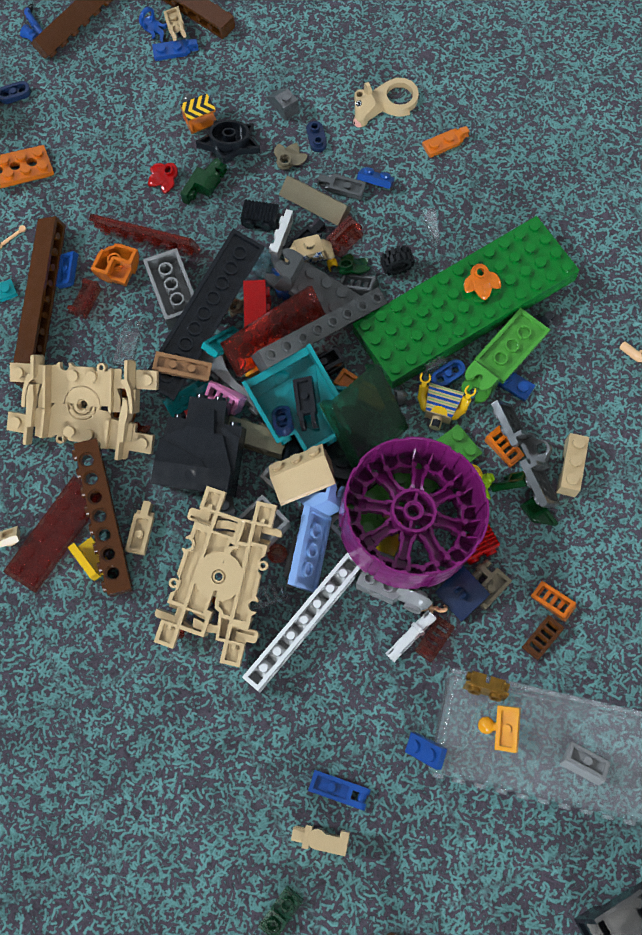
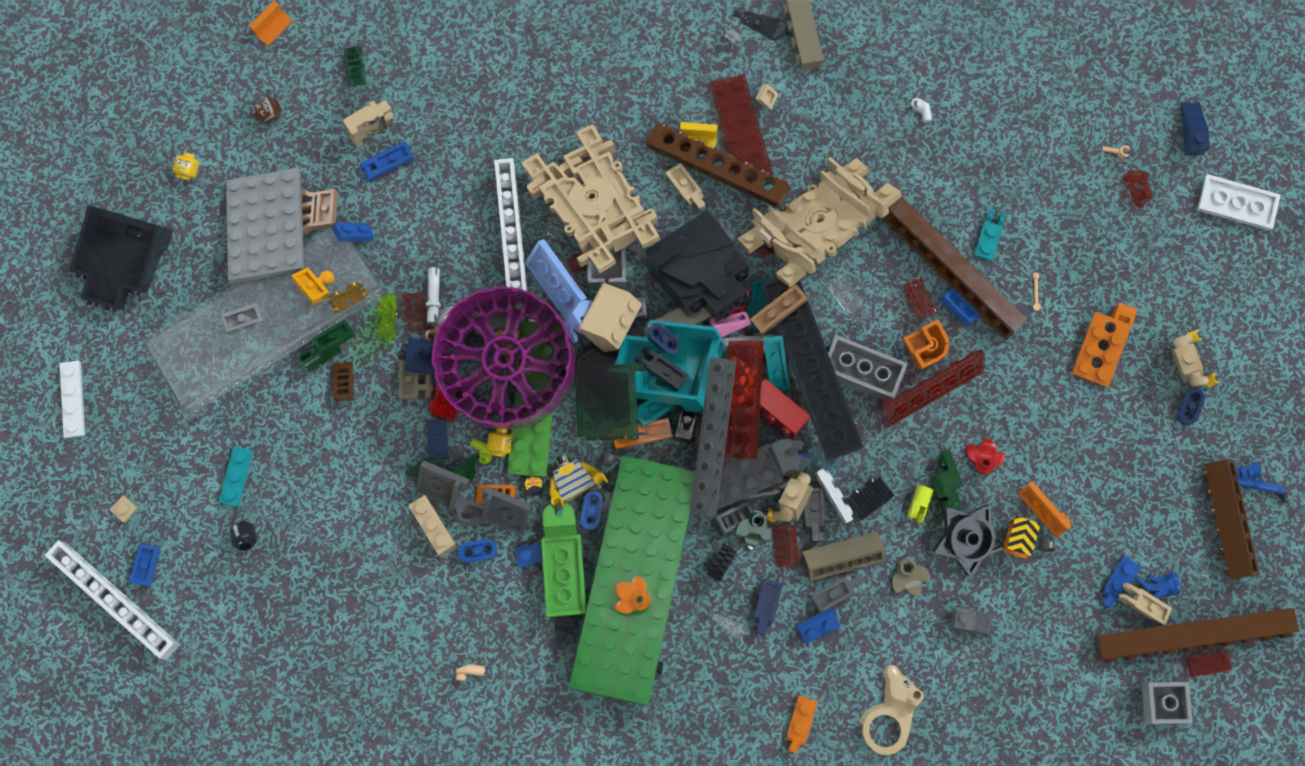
camera: 130 degrees right, 5 degrees up
dark blue plate [306,121,327,152] -> none
orange slope [531,581,576,622] -> none
none -> light grey plate [226,168,304,283]
none -> dark green plate [299,319,355,372]
none -> medium nougat plate [301,189,338,237]
none -> clear neon green plate [376,292,397,345]
none -> dark blue plate [427,420,448,460]
none -> blue plate [458,539,498,563]
none -> tile [524,476,544,495]
none -> dark blue hinge [754,579,783,636]
none -> neon yellow hinge [907,485,934,524]
none -> orange hinge [1017,481,1072,538]

